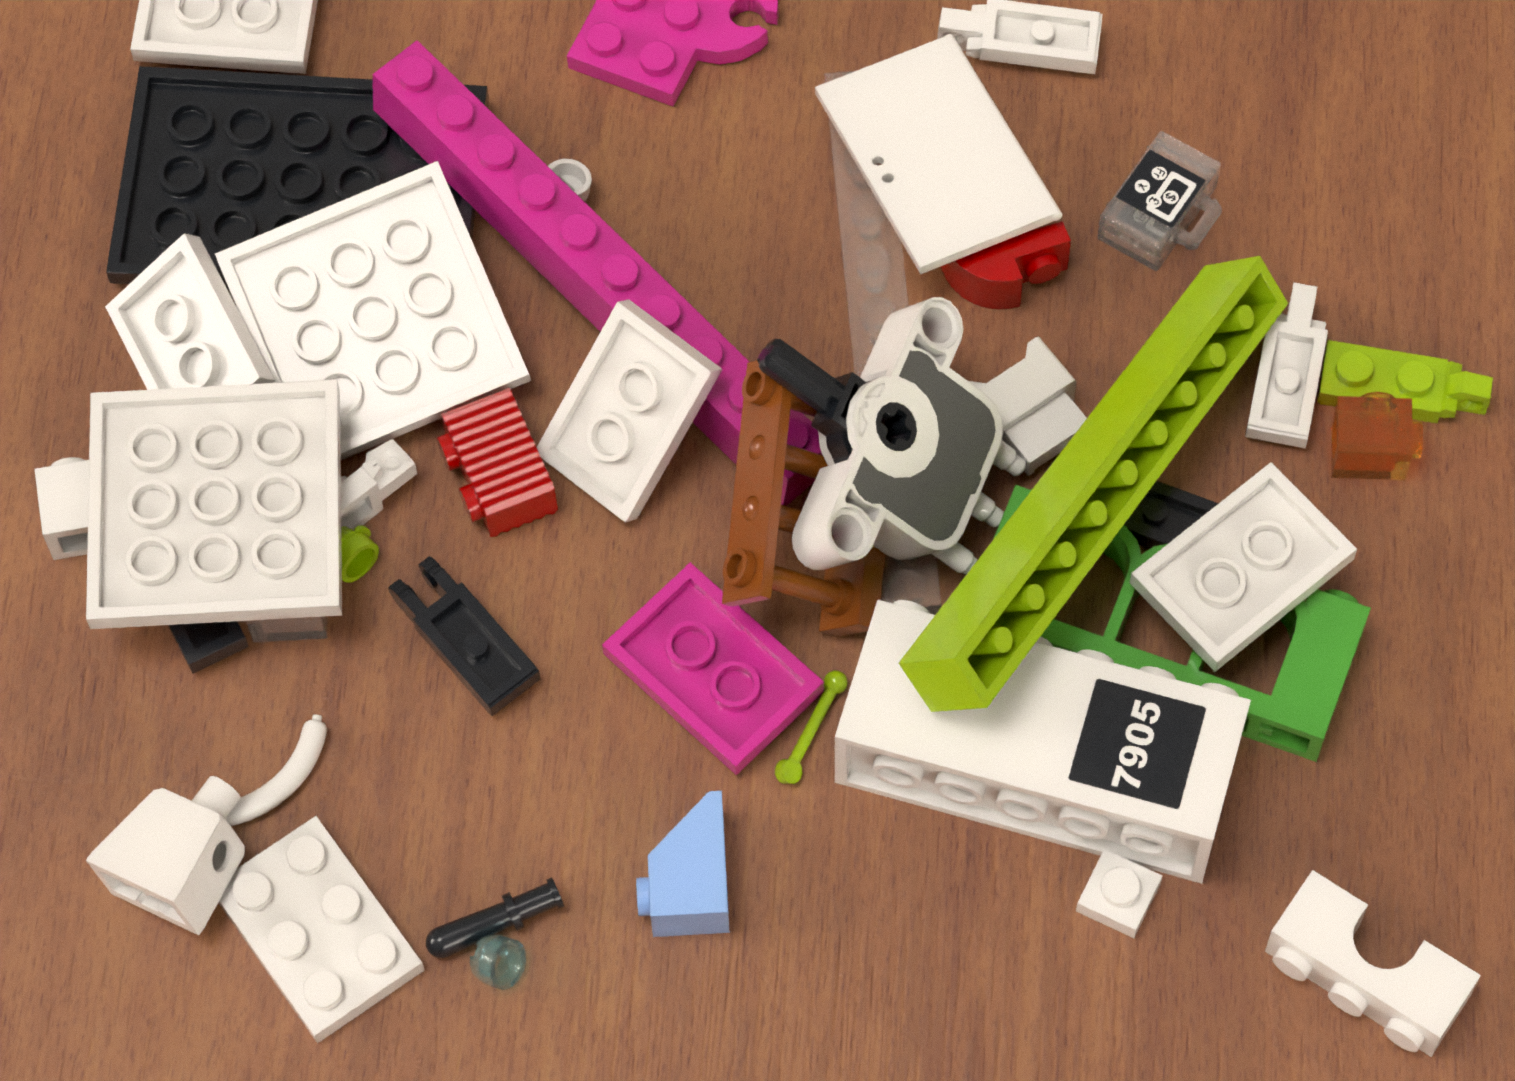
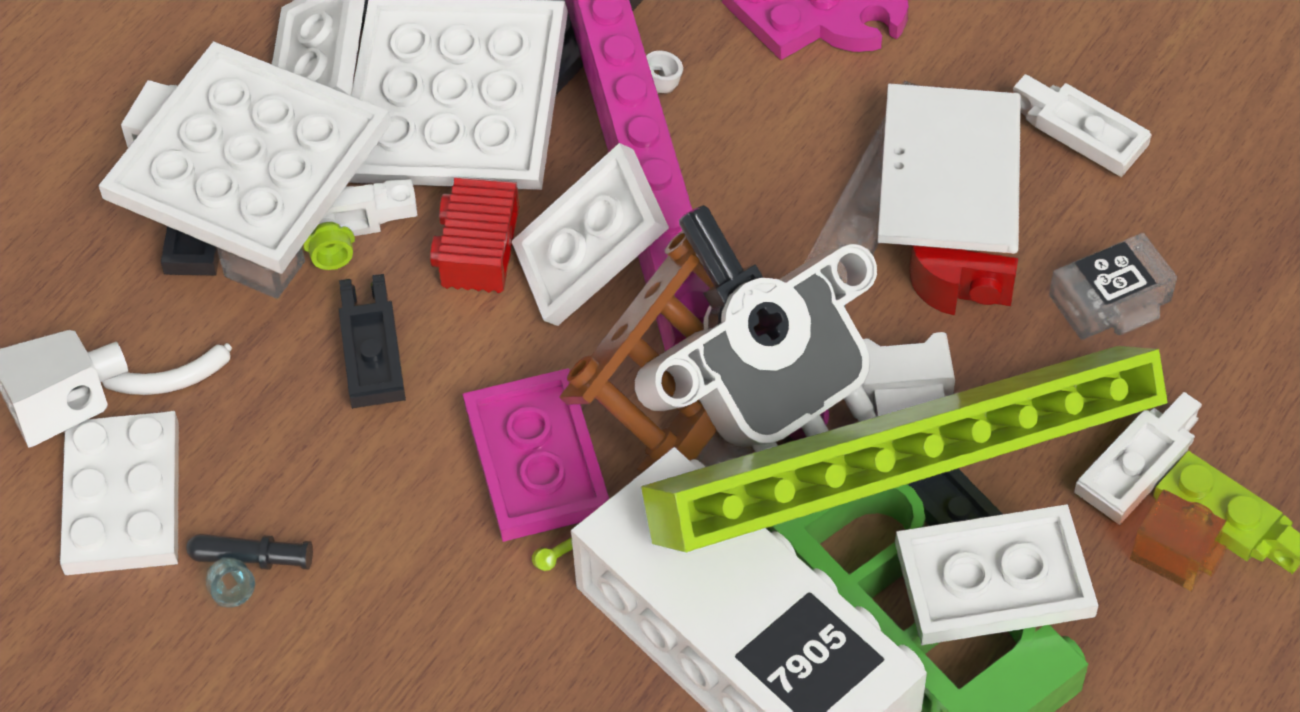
camera: 30 degrees right, 10 degrees down
light blue slope [636,790,730,937] -> none

